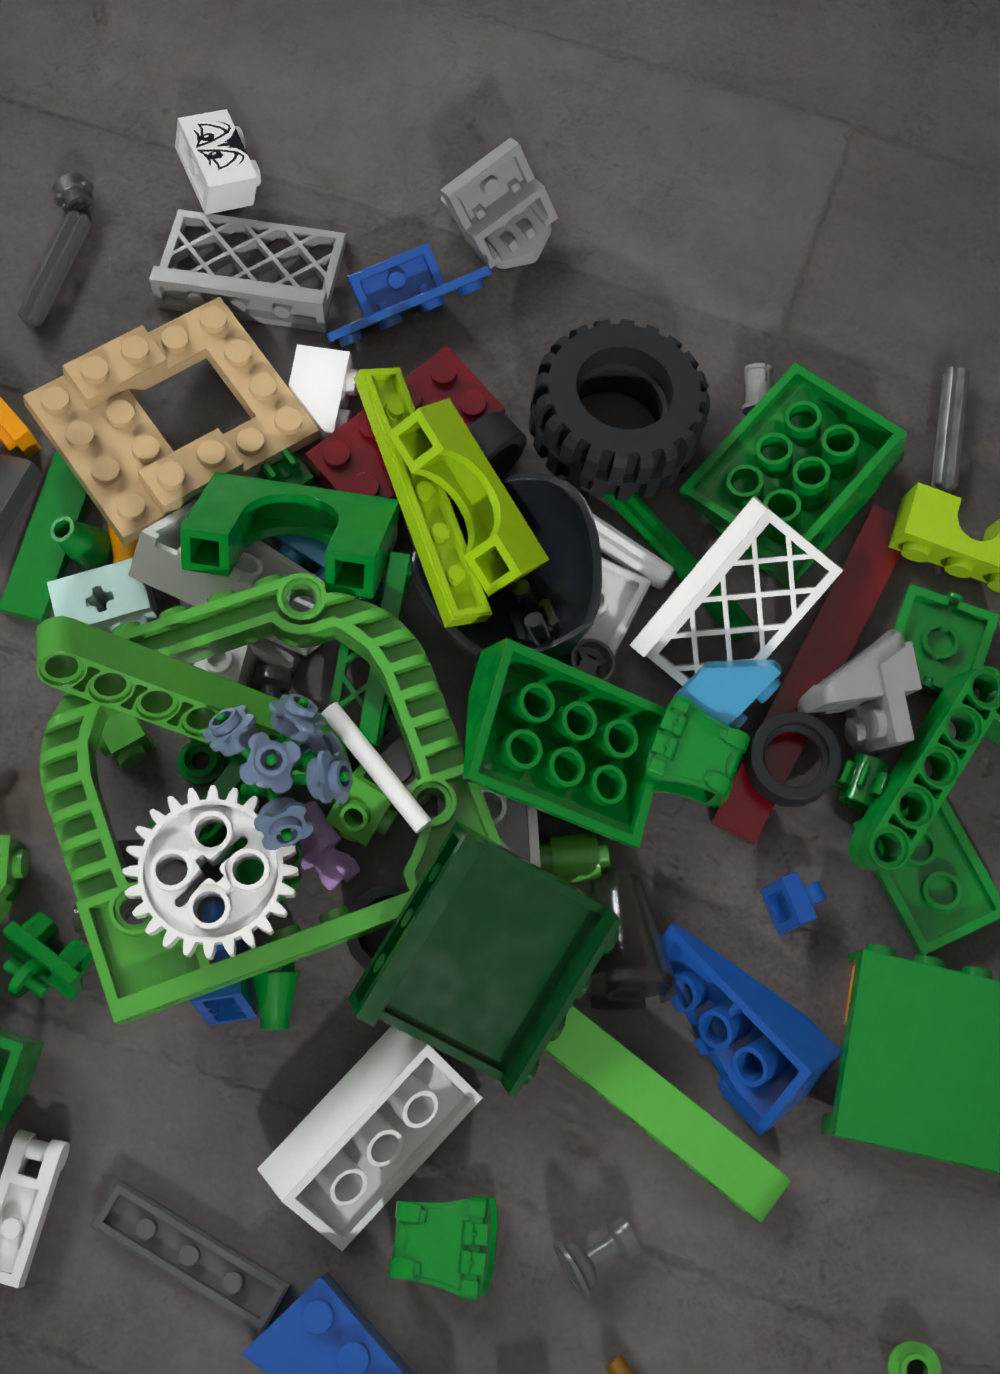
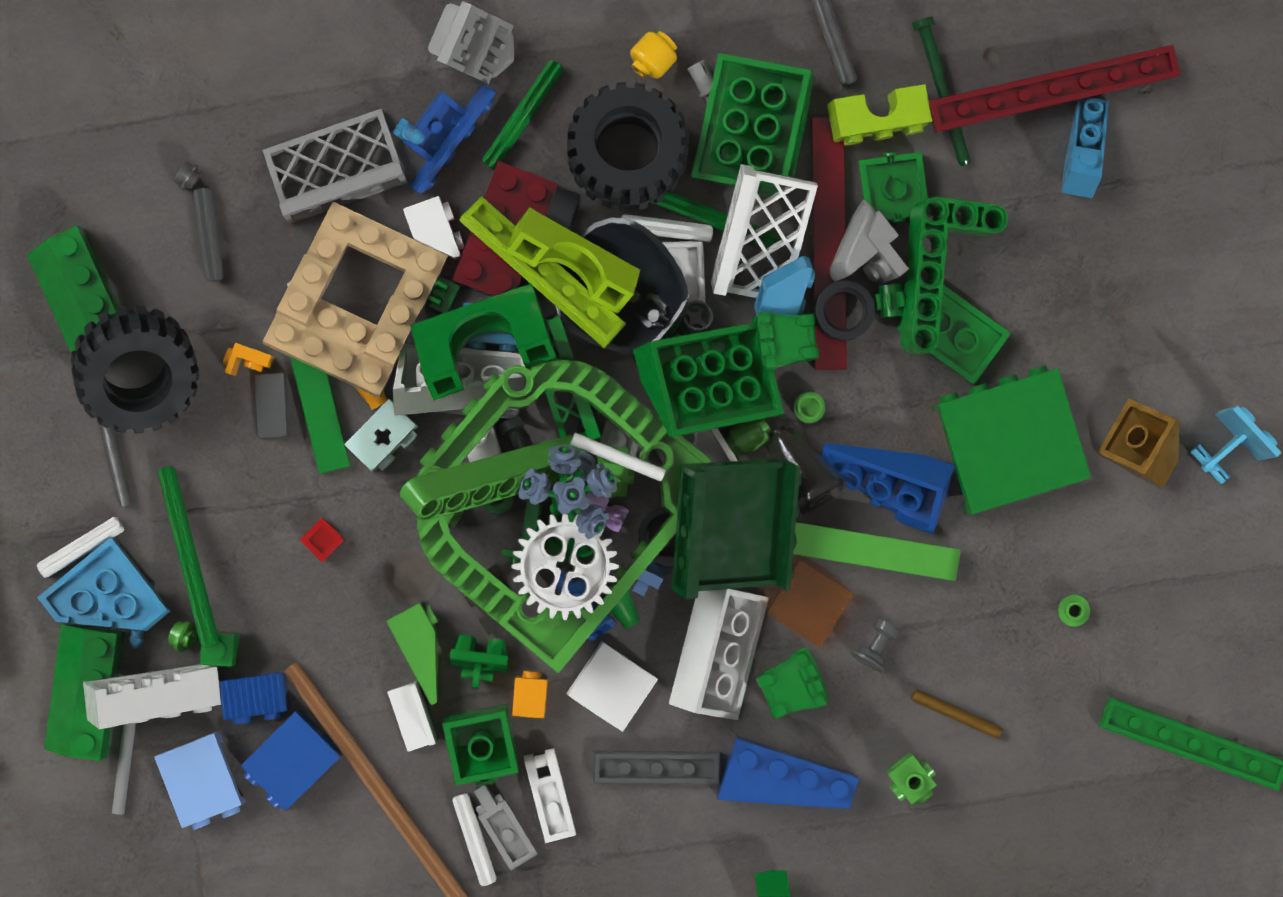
camera: 30 degrees left, 15 degrees up
green cone [50,516,113,570] -> none
white brick [175,109,261,215] -> none
blue tile [759,872,827,936] -> none
none -> dark azure piece [391,118,425,144]
none -> green axle [482,60,564,170]
none -> light orange brick [512,670,548,718]
none -> white slope [566,641,658,732]
none -> yellow head [630,31,677,79]
none -> medium blue tile [632,561,668,596]
none -> clear orange tile [766,560,854,648]
none -> bright green plate [793,392,825,423]

